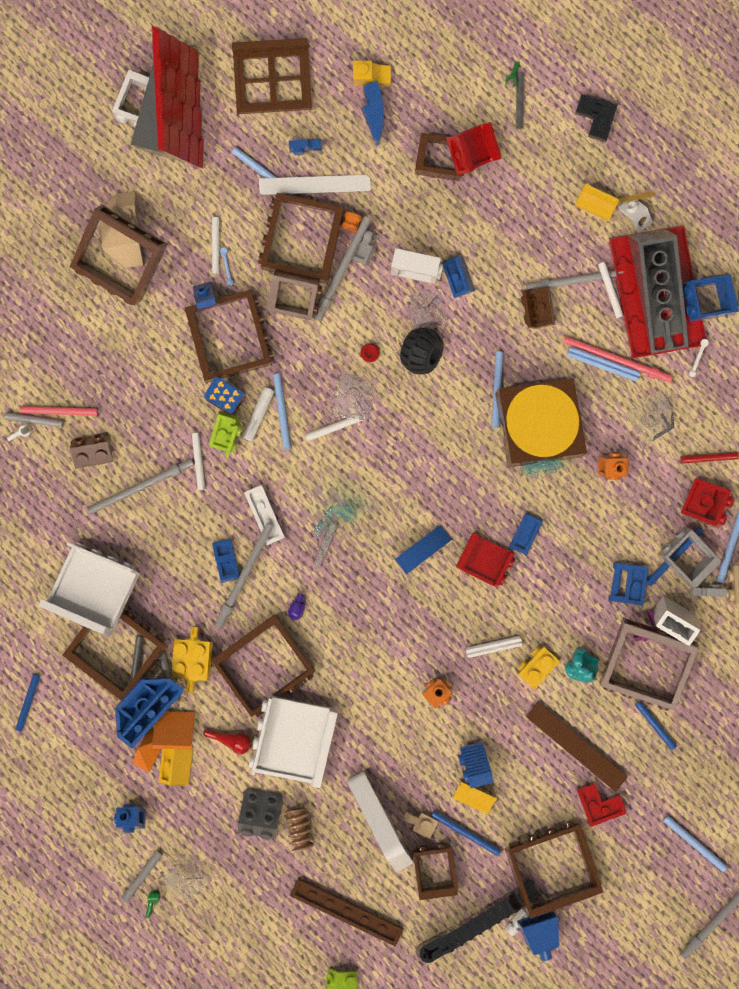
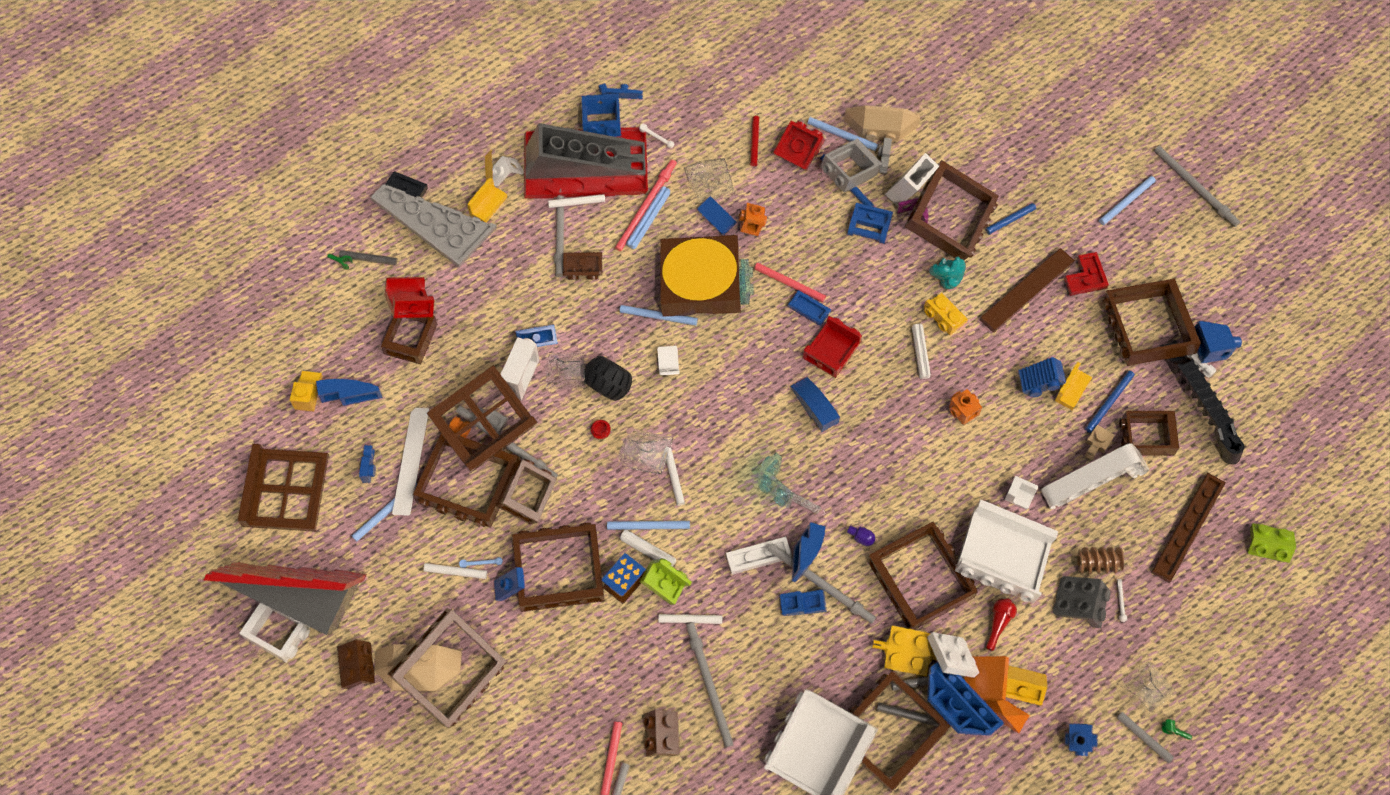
camera: 80 degrees left, 20 degrees down
none -> reddish brown bracket [337,639,375,689]
none -> light grey wing [371,184,497,268]
none -> reddish brown window [426,365,538,473]
none -> white bracket [658,346,679,375]
none -> blue tile [697,196,737,236]
none -> coral bar [754,262,826,302]
none -> blue slope [792,522,826,582]
none -> white plate [927,632,979,677]
none -> white panel [1005,476,1038,510]
none -> white hinge [1117,579,1127,622]

